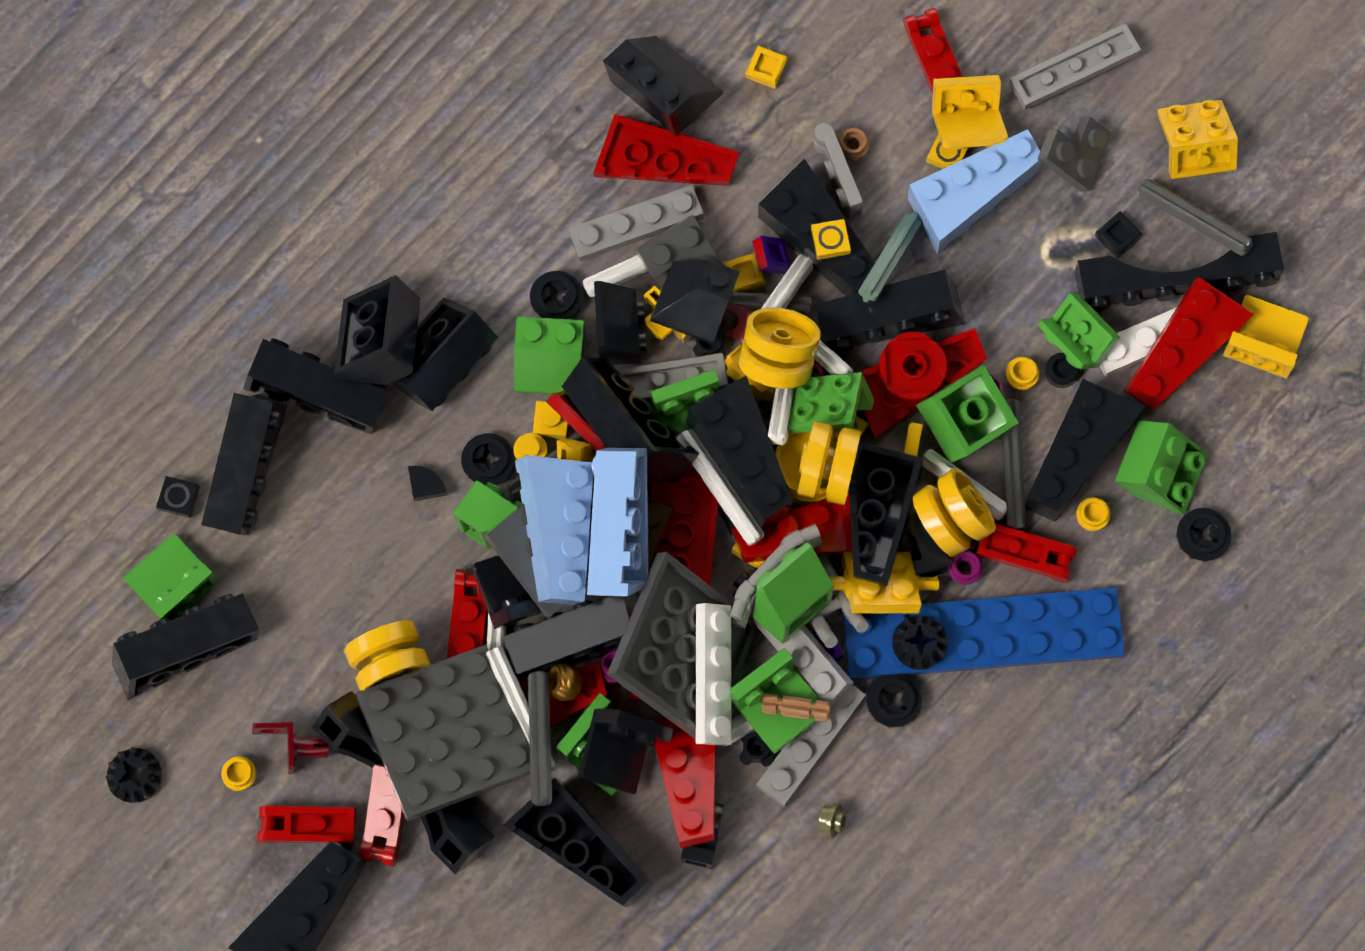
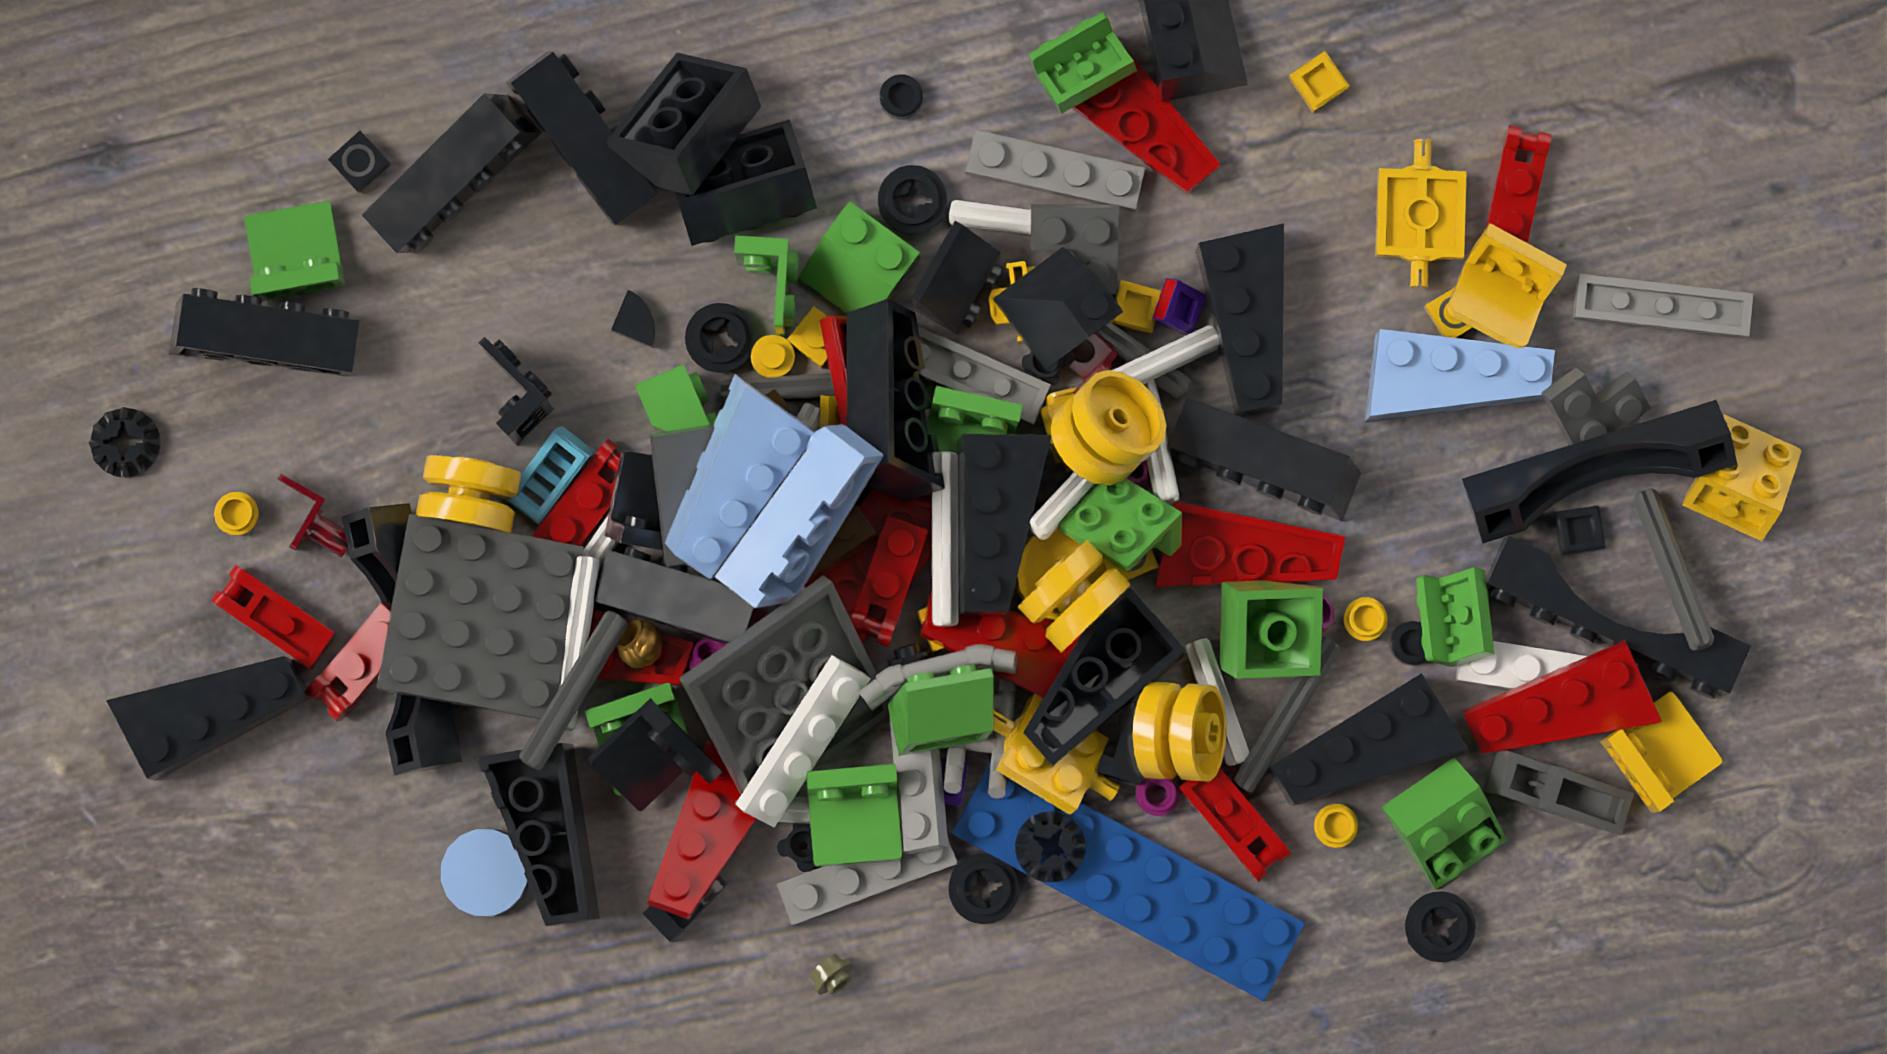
camera: 25 degrees right, 10 degrees up
yellow tile [557,438,591,463] -> none
medium nougat axle [762,693,831,722] -> none
yellow tile [811,219,851,260] -> none
light grey plate [813,123,863,218] -> none
medium nougat plate [837,128,870,161] -> none
sand green axle [858,212,922,303] -> none
red plate [878,332,947,401] -> none
yellow tile [904,422,923,456] -> none
none -> light blue tile [441,829,528,916]
none -> black bracket [478,336,554,446]
none -> medium azure slope [506,426,595,525]
none -> bright green bracket [734,235,799,337]
none -> red plate [851,516,929,647]
none -> black tile [879,74,923,120]
none -> bright green bracket [1029,12,1137,114]
none -> yellow plate [1375,139,1467,289]
none -> black arch [1462,400,1738,543]
none -> dark grey slope [1485,751,1634,835]

